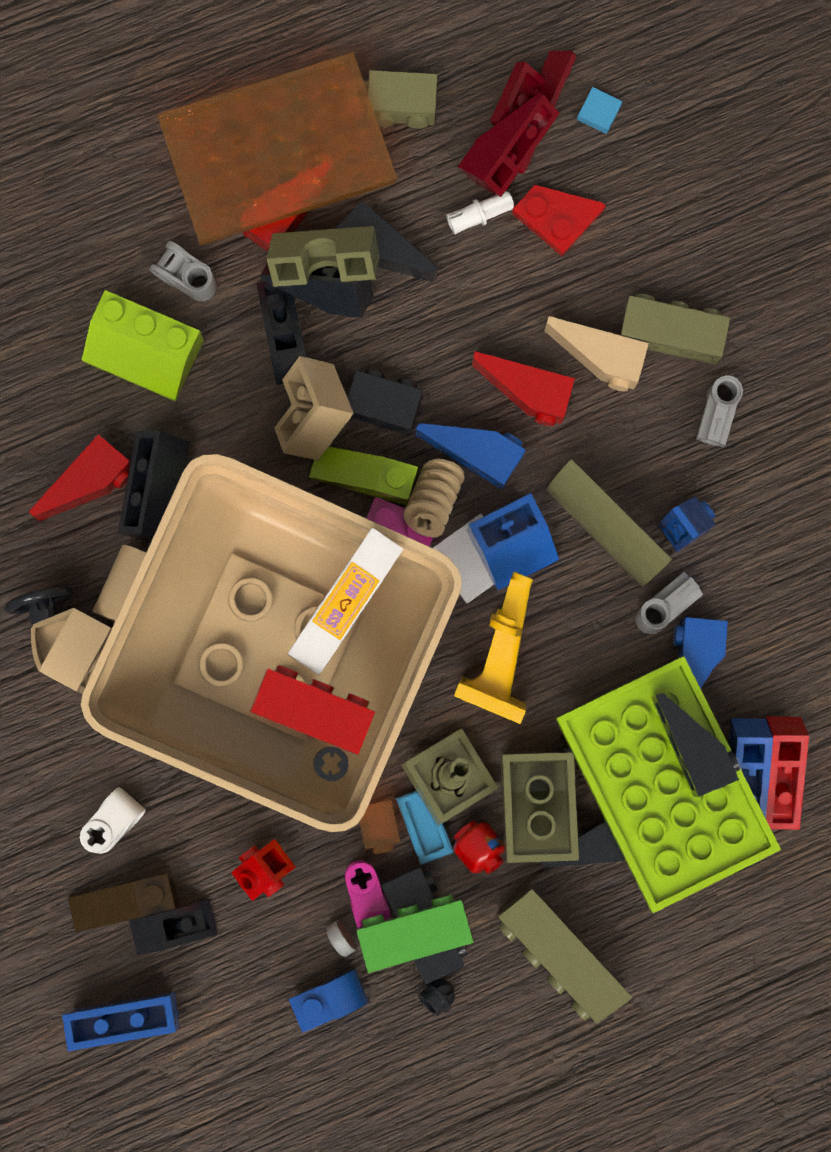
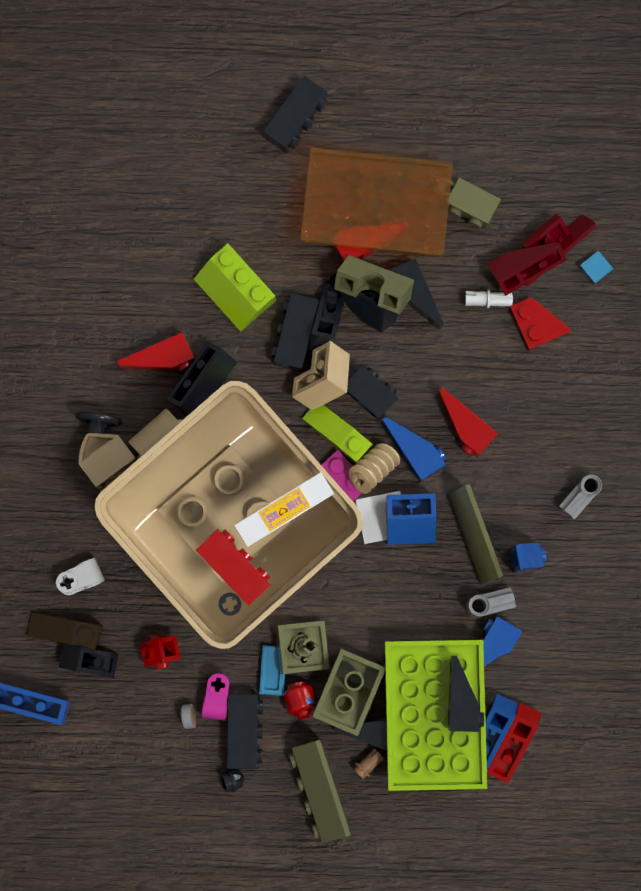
camera: 30 degrees right, 0 degrees up
light grey piece [149,241,217,301] -> none
blue brick [289,968,369,1033] -> none
bright green brick [356,894,473,973] -> none
clear orange brick [360,800,400,854] -> none
yellow piece [454,572,533,724] -> none
tan slope [544,316,649,391] -> none
olive brick [619,294,730,365] -> none
none -> black brick [263,76,328,154]
none -> black brick [271,293,319,372]
none -> medium nougat pin [353,748,384,779]

